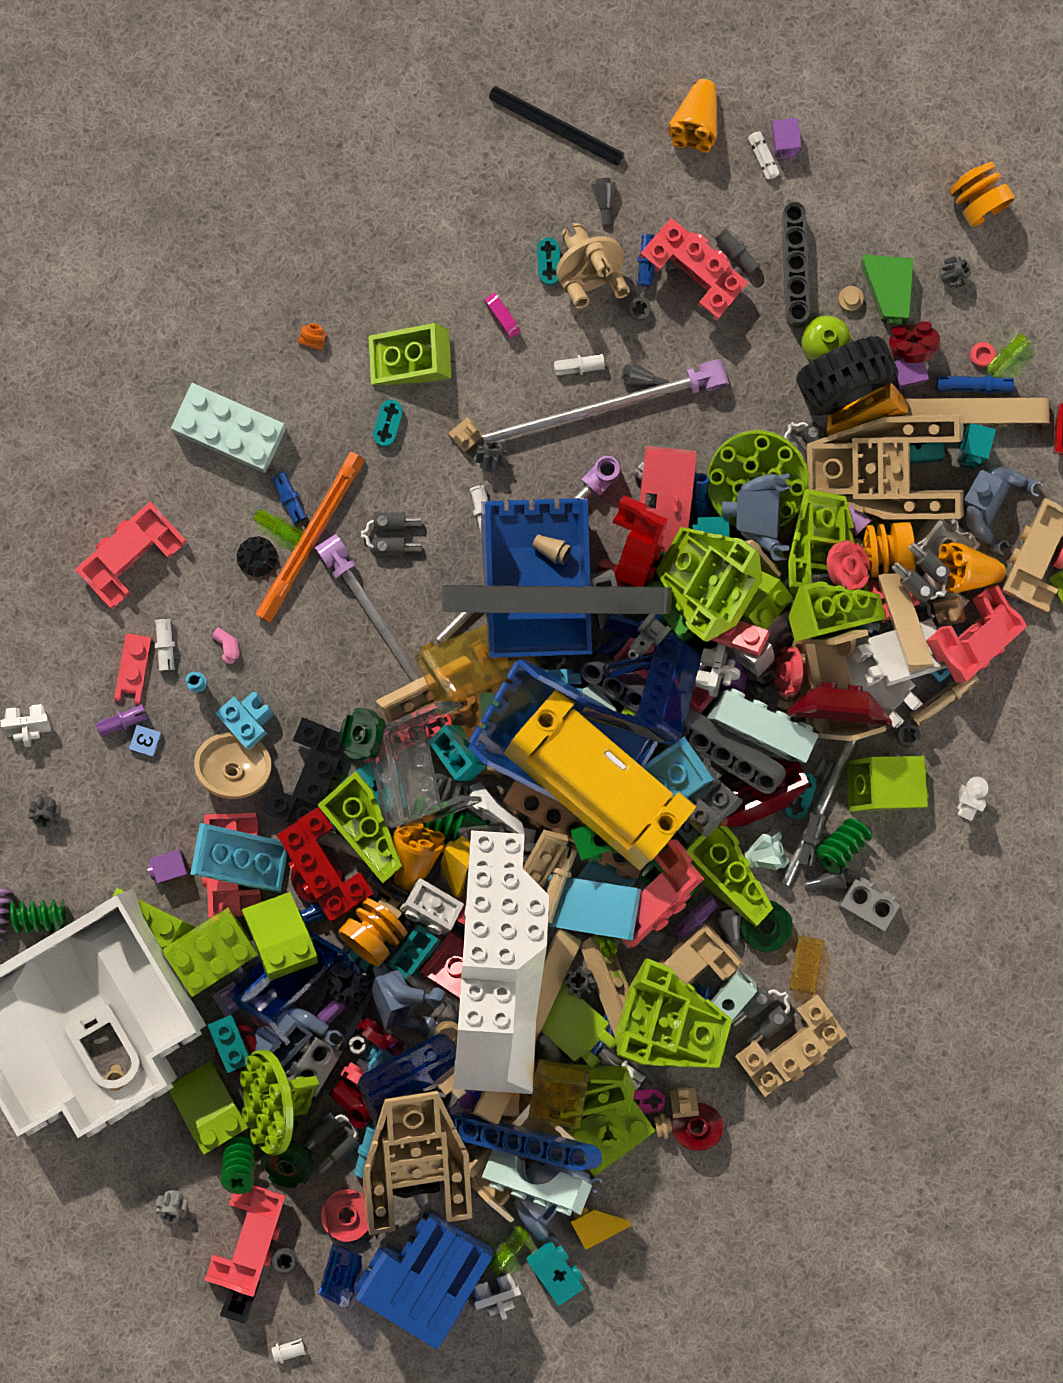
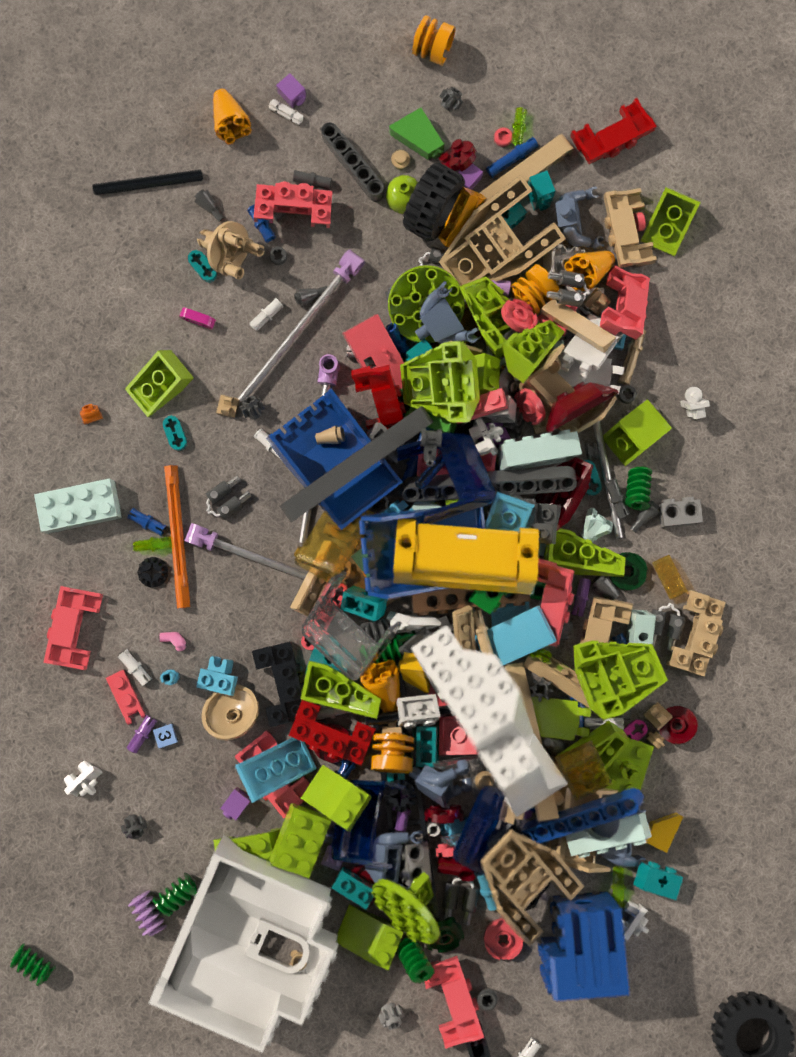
camera: 30 degrees left, 0 degrees up
clear blue plate [319,1244,362,1307] -> none
dark green plate [340,708,386,760] -> none

